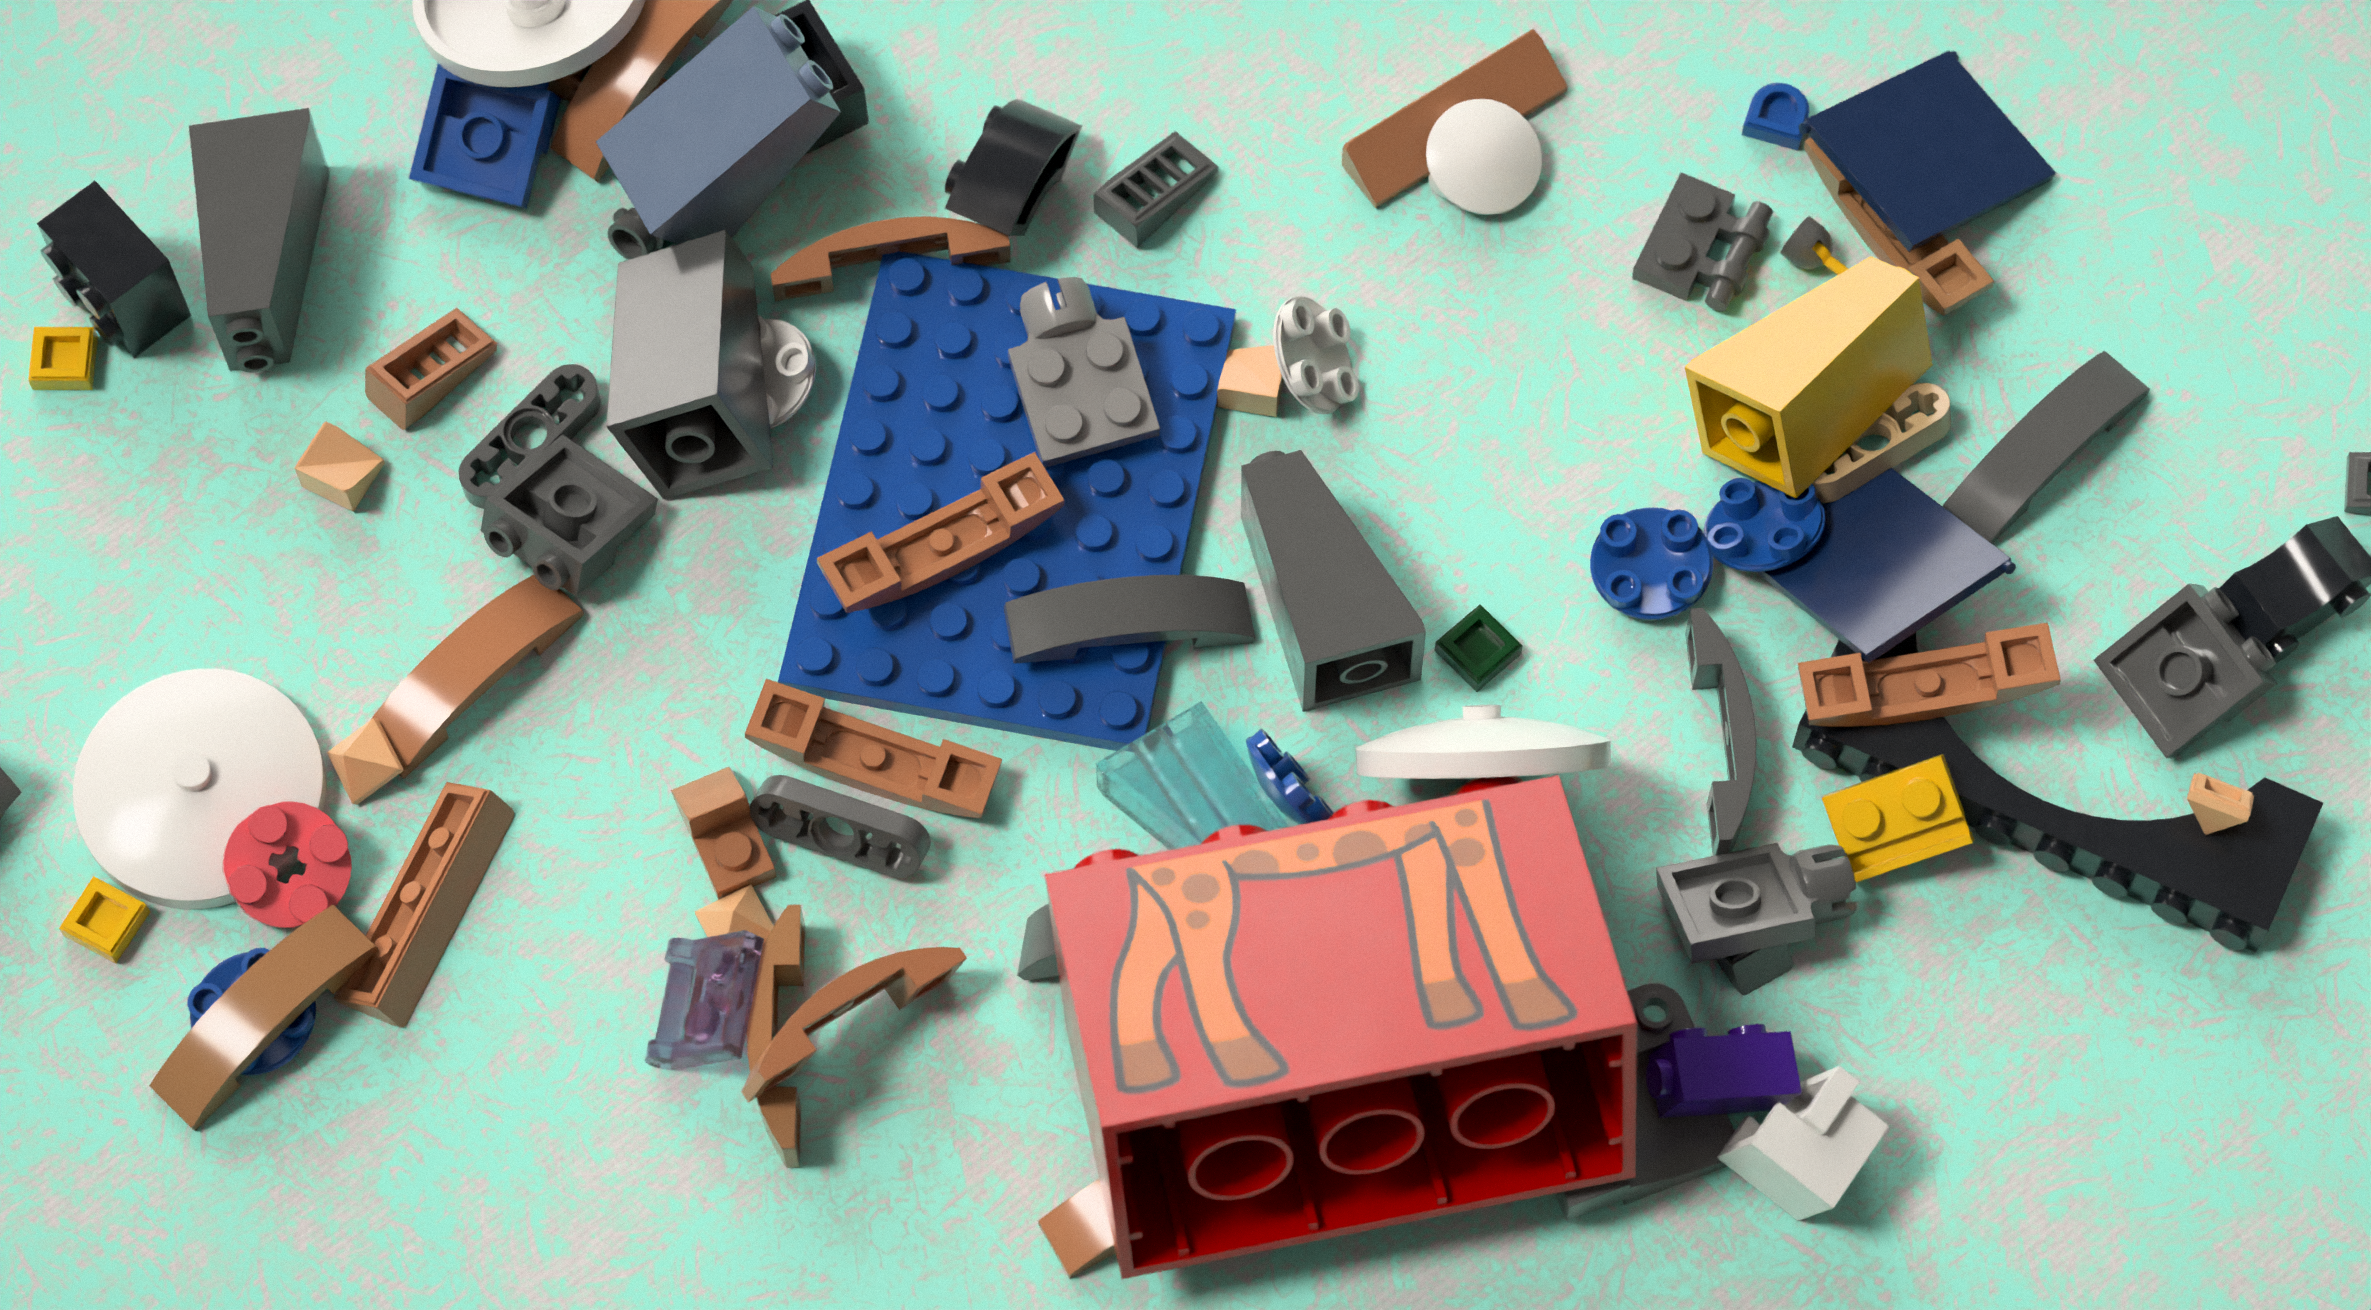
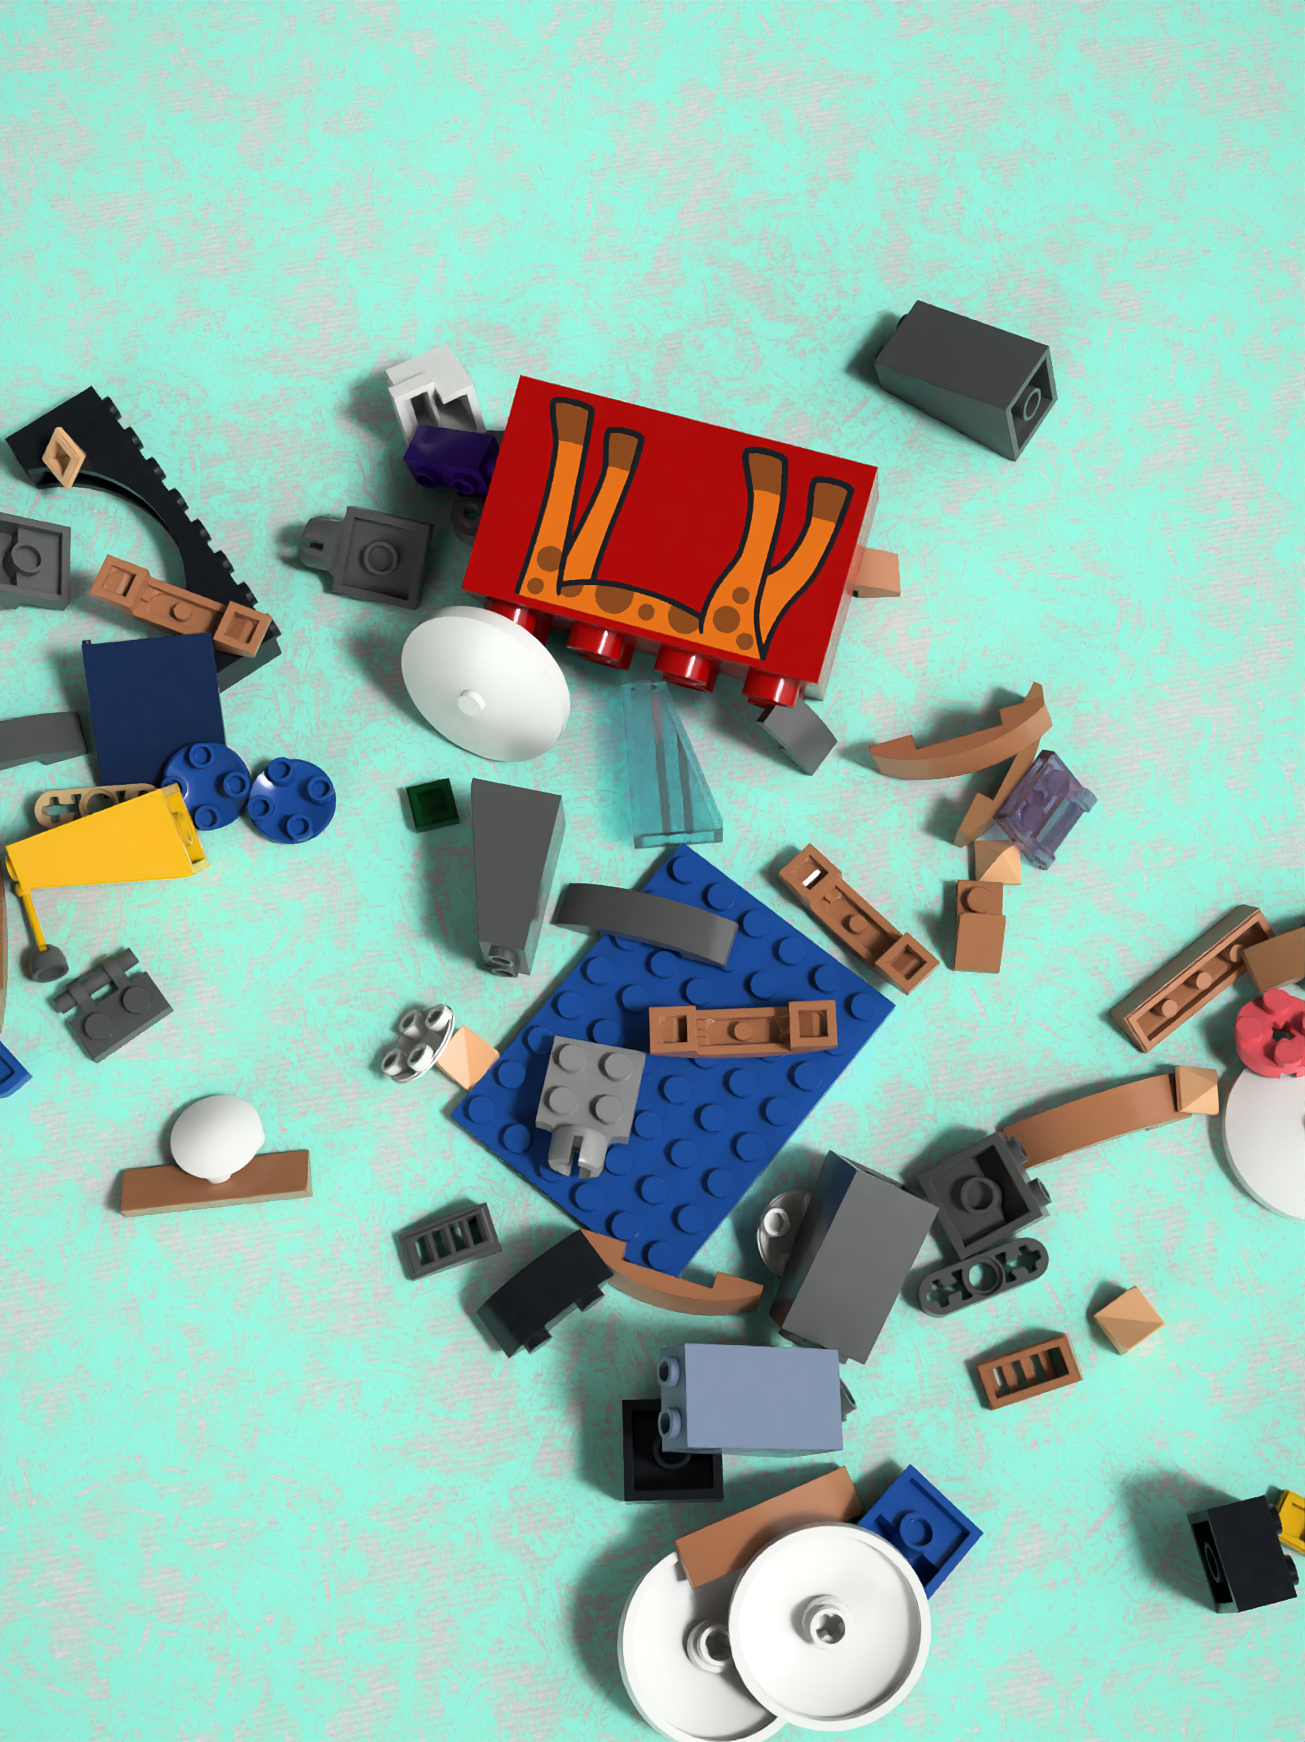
camera: 150 degrees left, 5 degrees up
dark grey slope [189,108,329,372] -> none
dark grey beam [750,775,931,878] -> none
blue dish [1246,728,1334,825] -> none
dark grey slope [1685,608,1756,856] -> none
yellow plate [1822,754,1974,882] -> none

